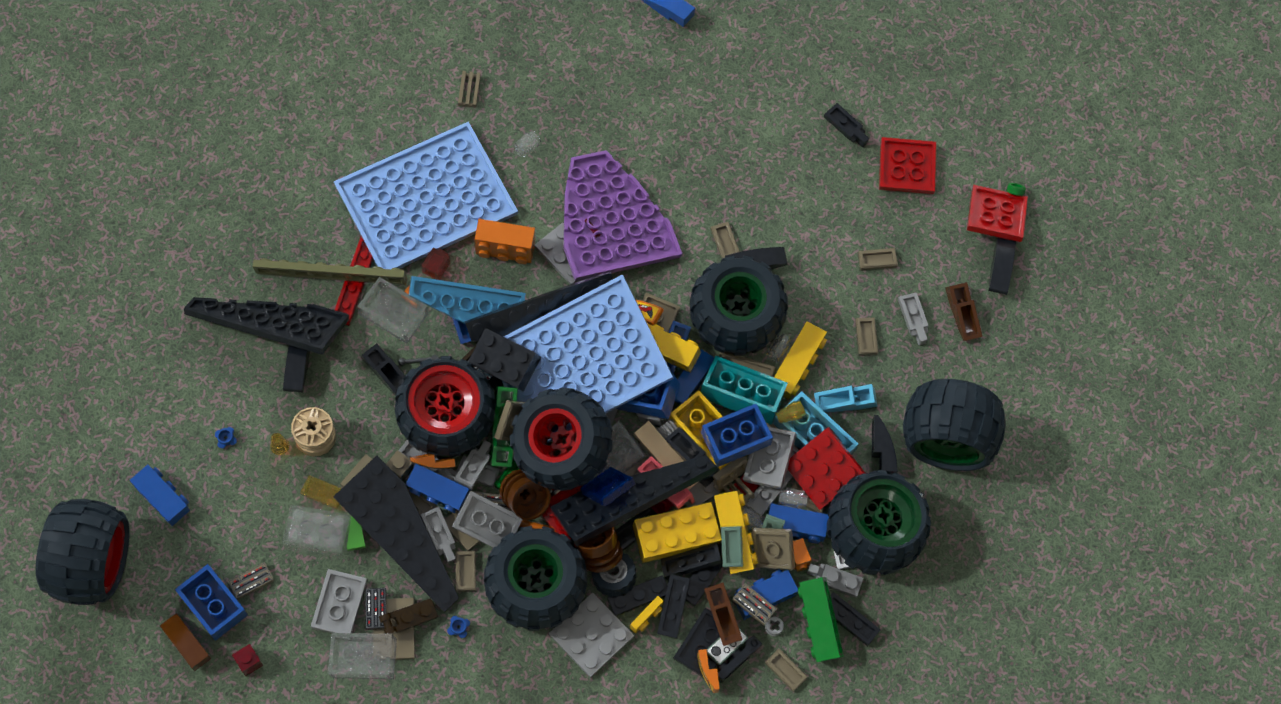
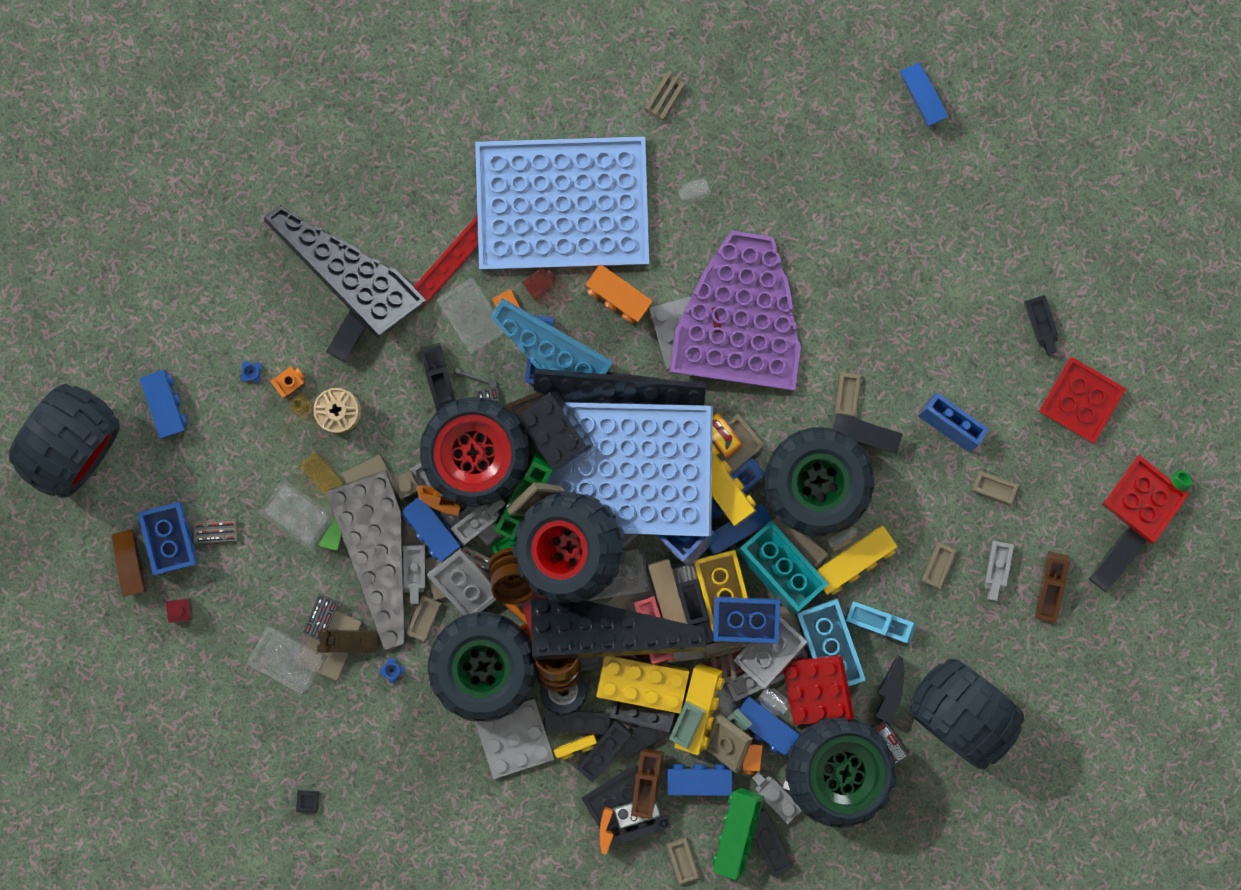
camera: 30 degrees right, 20 degrees up
olive plate [252,258,407,285] -> none
light grey plate [311,569,367,638] -> none
clear blue plate [580,467,635,506] -> none
tile [732,583,777,626] -> none
light grey bush [765,617,784,636] -> none
clear yellow cone [776,401,806,424] -> none
none -> orange brick [270,366,306,399]
none -> blue brick [918,393,989,453]

